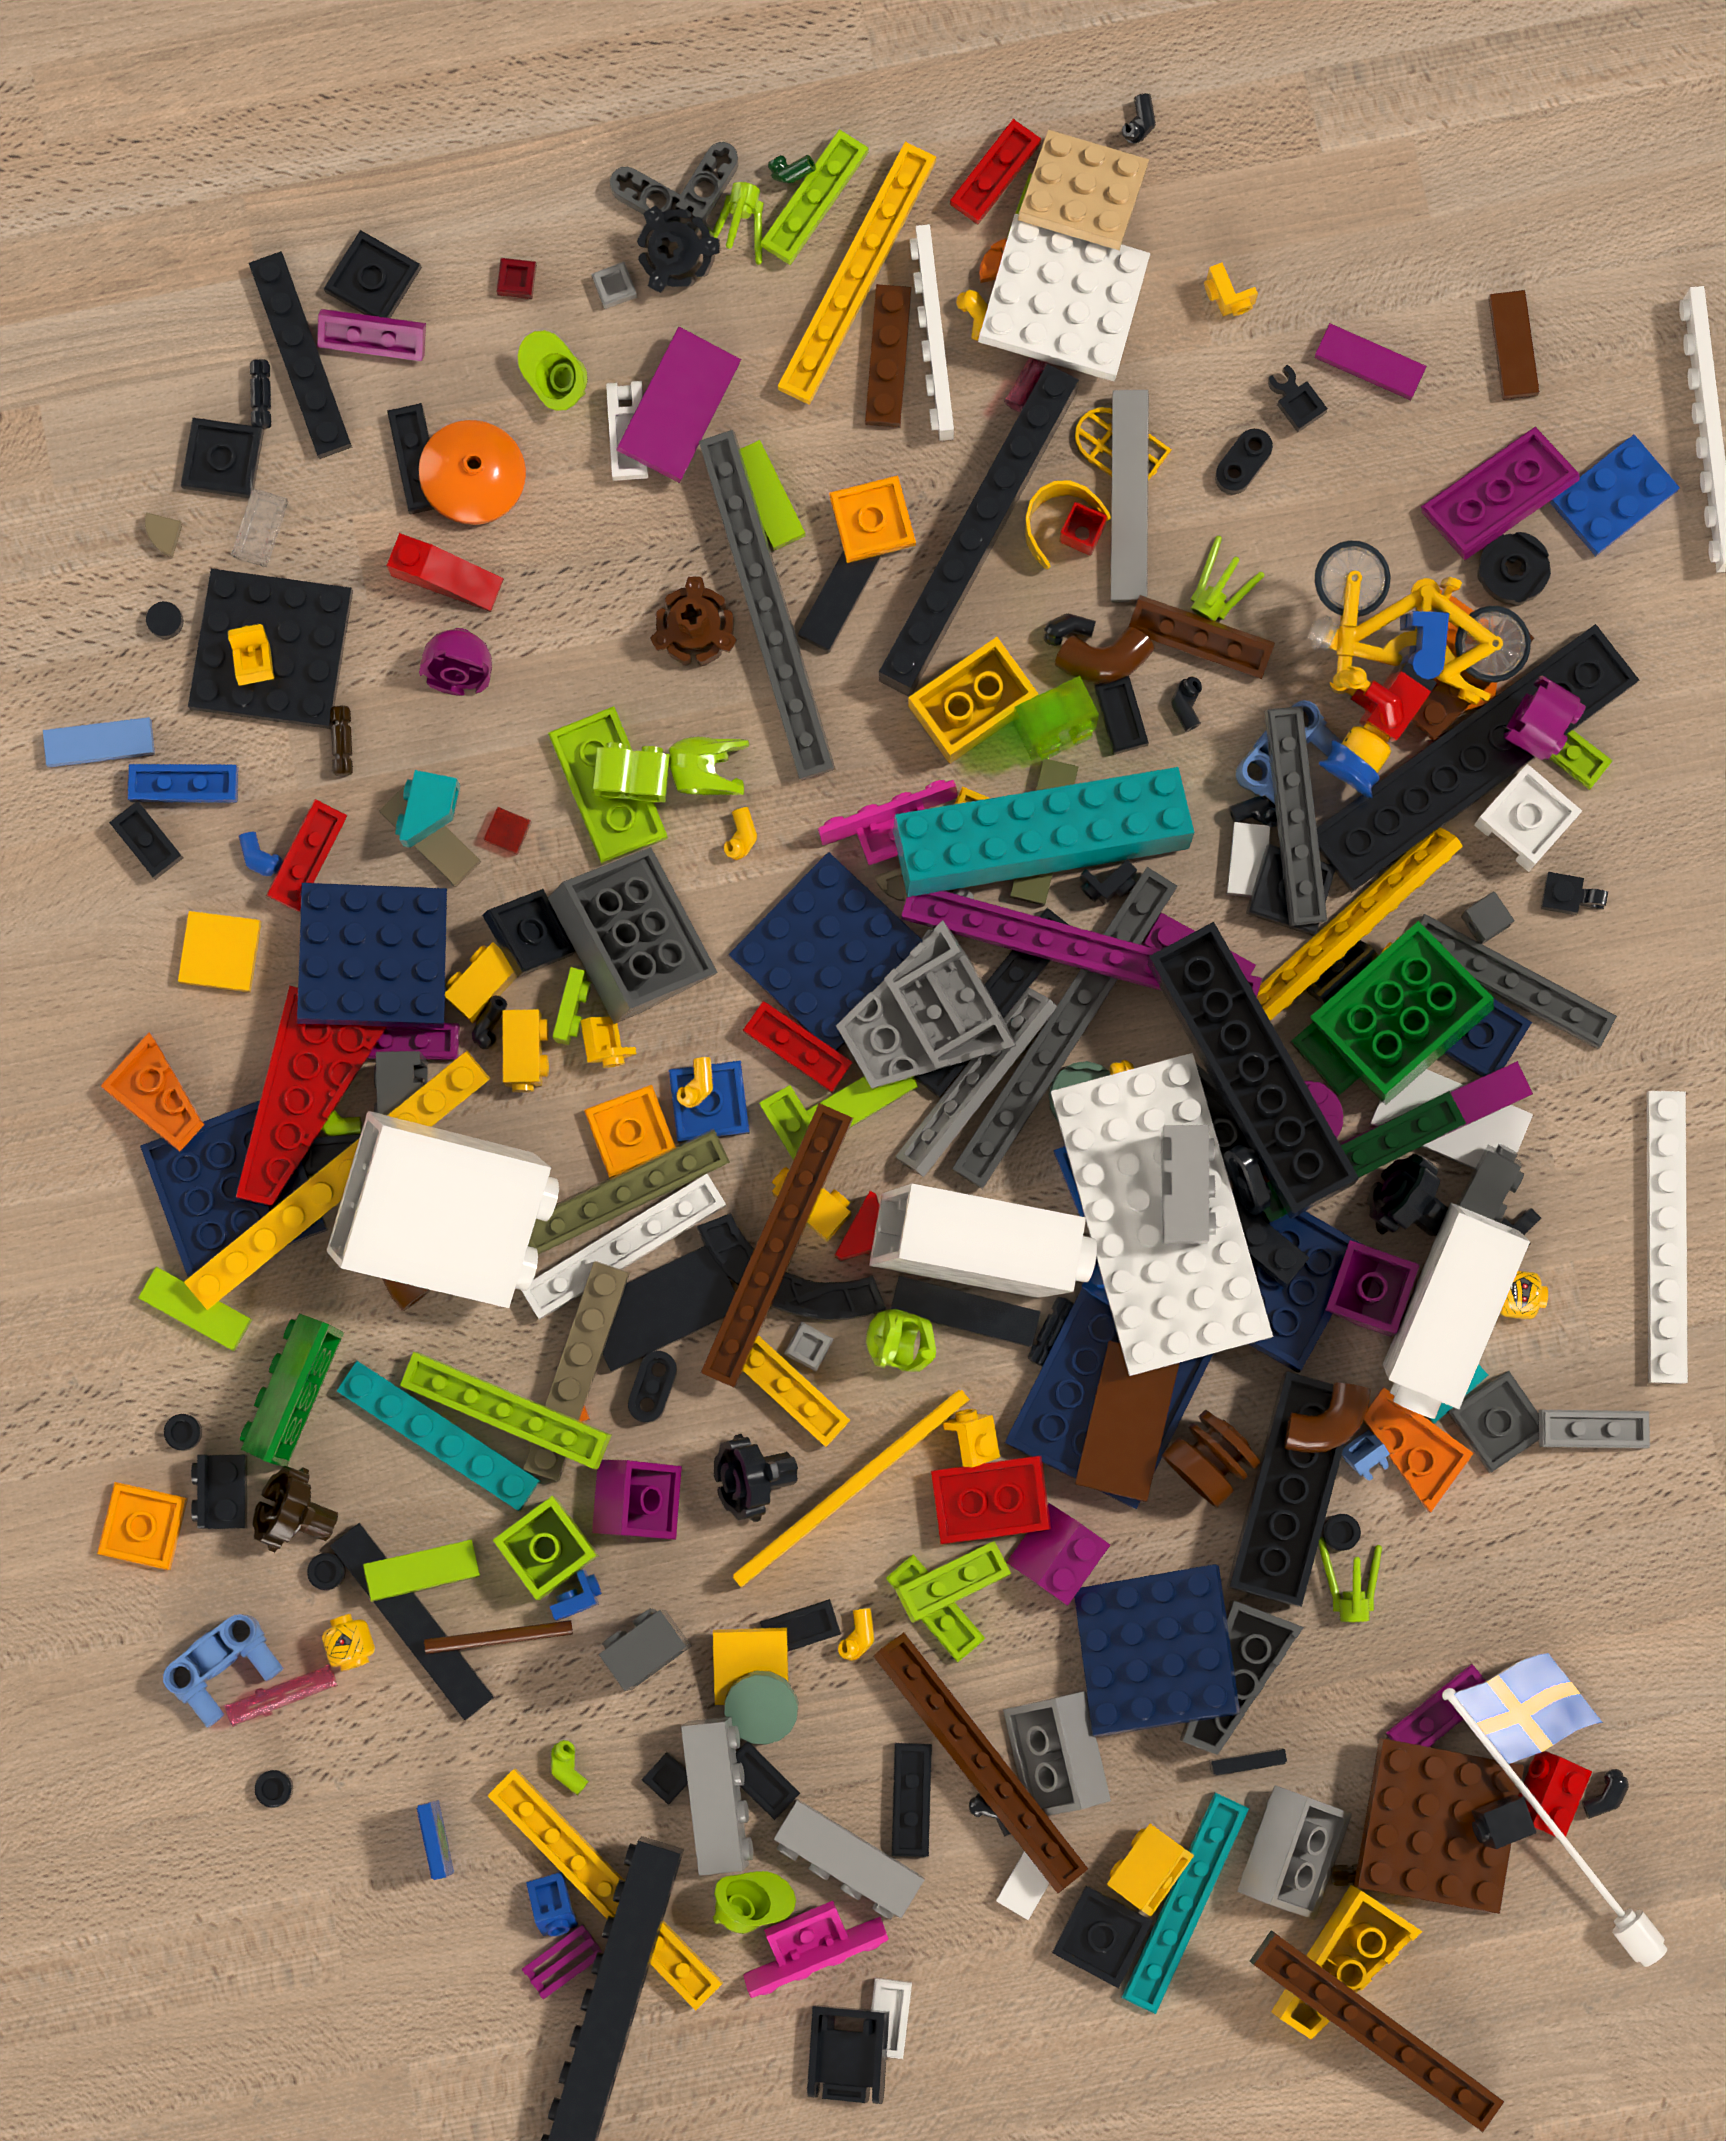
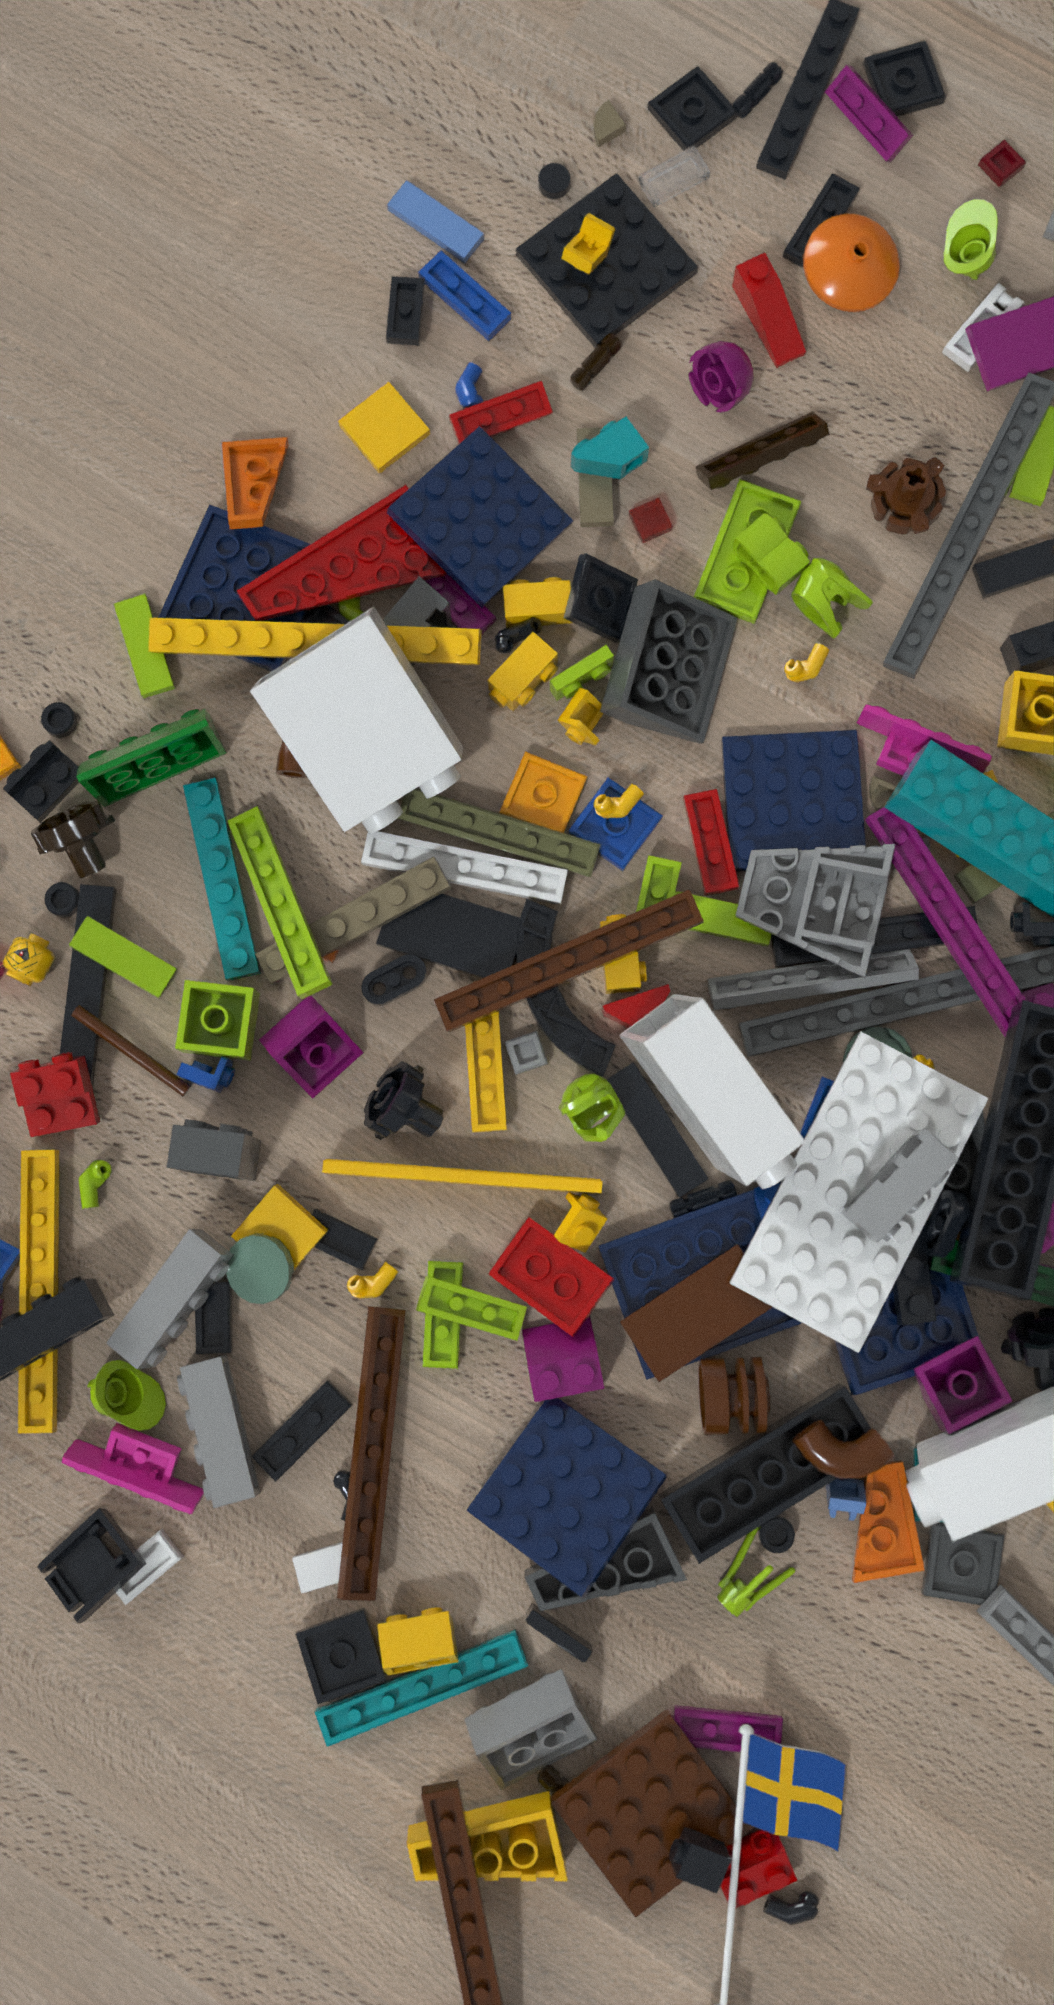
camera: 45 degrees right, 0 degrees up
black tile [642,1752,688,1805] -> none
light grey slope [1003,1691,1111,1816] -> none
none -> red plate [10,1052,101,1137]
none -> dark brown plate [695,412,830,490]

